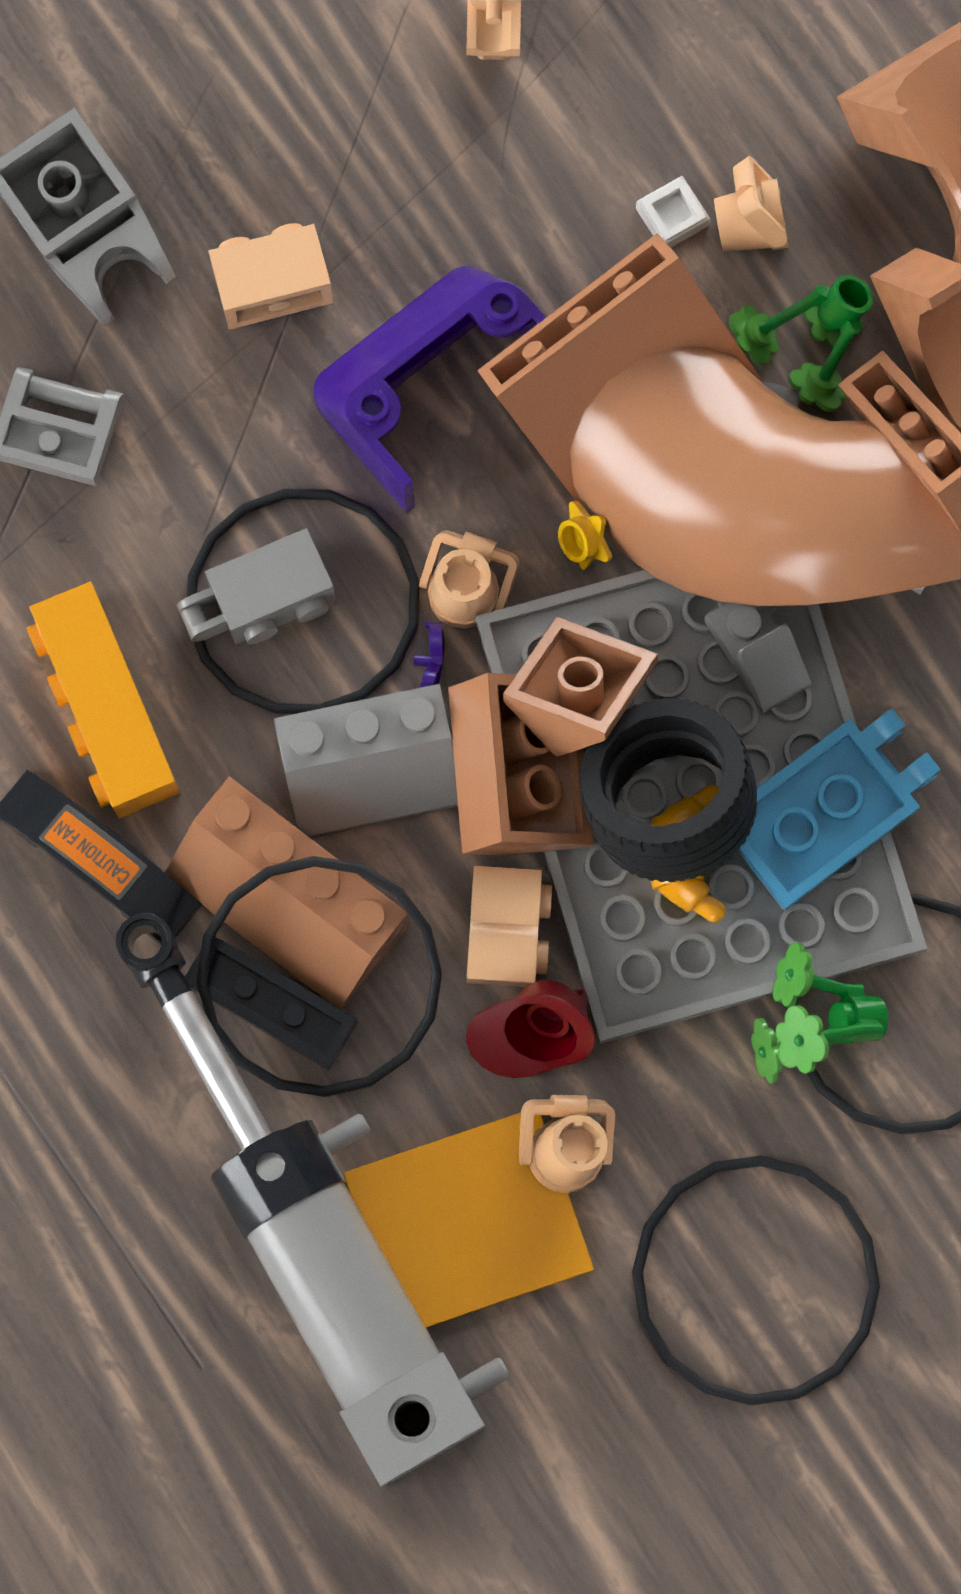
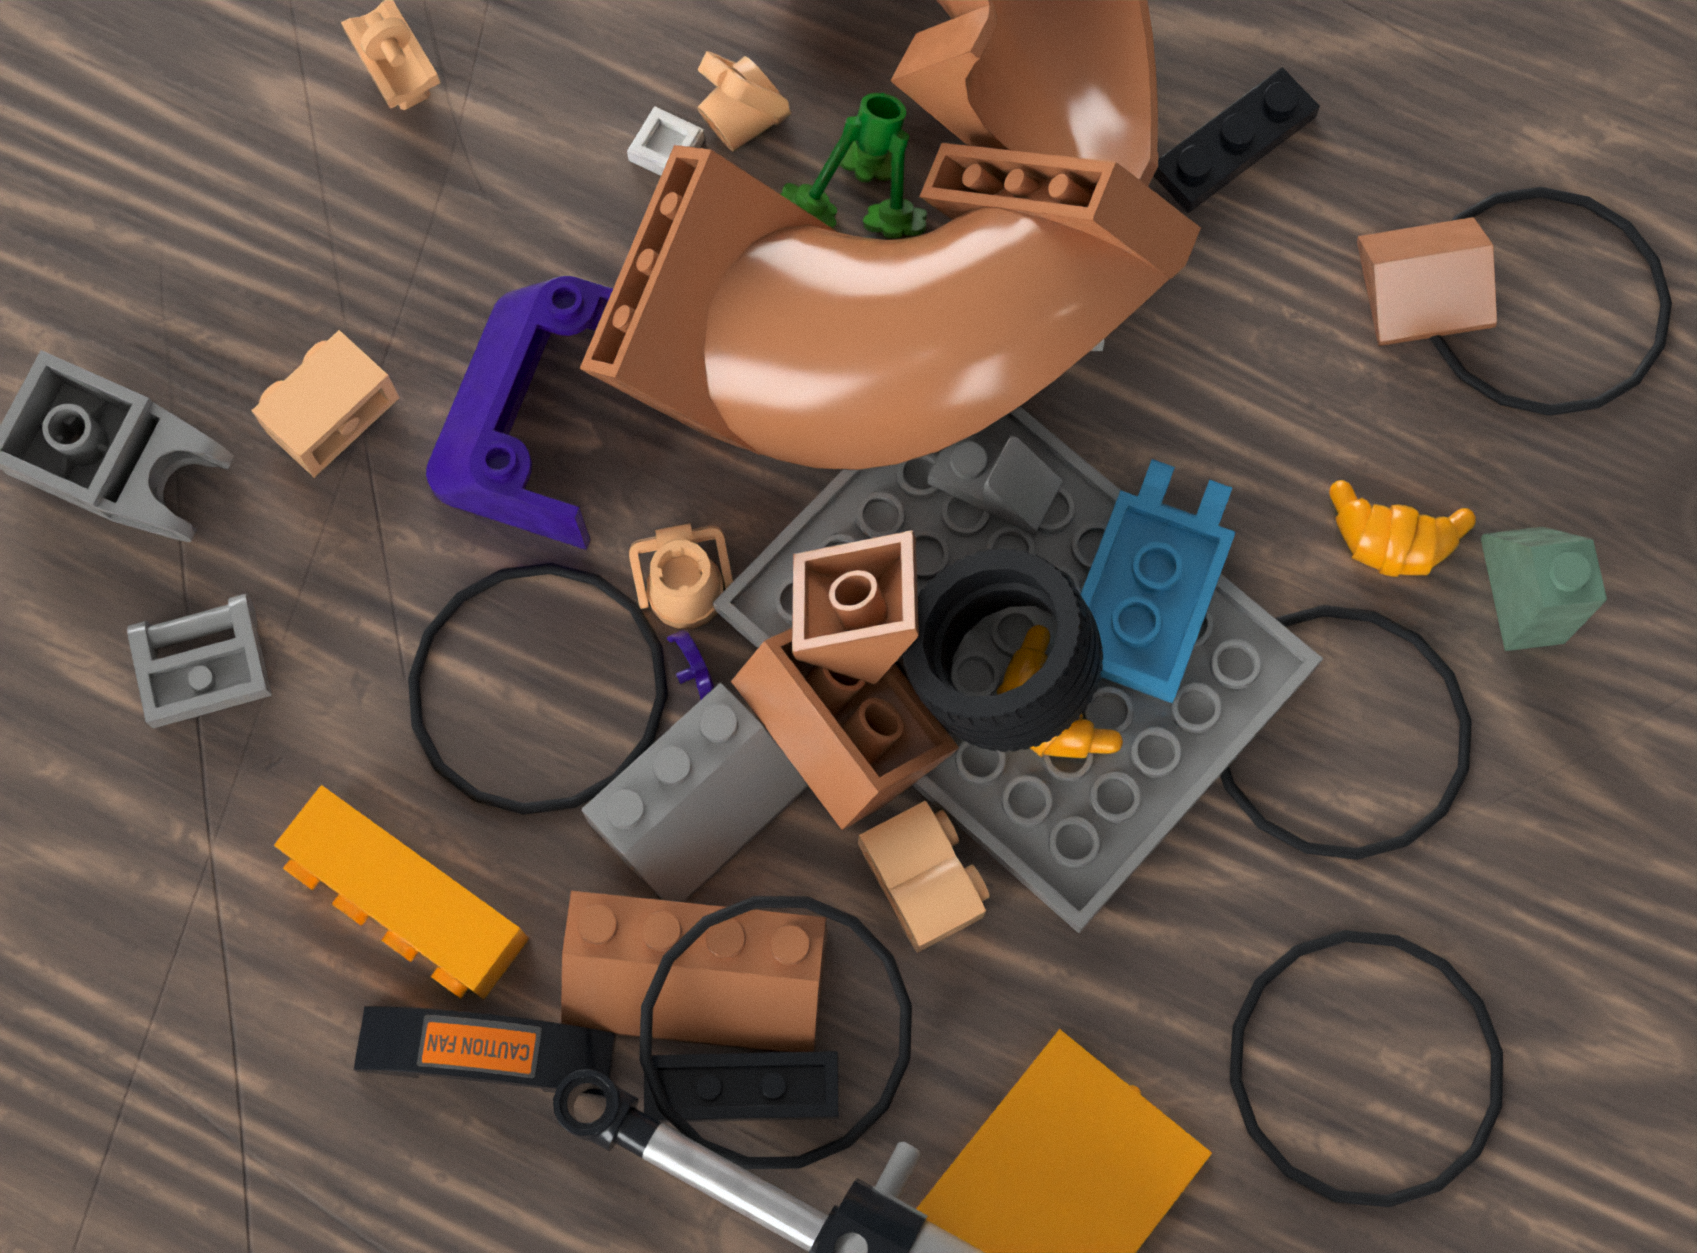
camera: 30 degrees left, 5 degrees down
light grey brick [176,528,336,645] -> none
dark red piece [466,980,595,1078] -> none
light nougat piece [519,1095,615,1193] -> none
yellow plate [558,501,612,570] -> none
bright green plant [751,942,889,1084] -> none

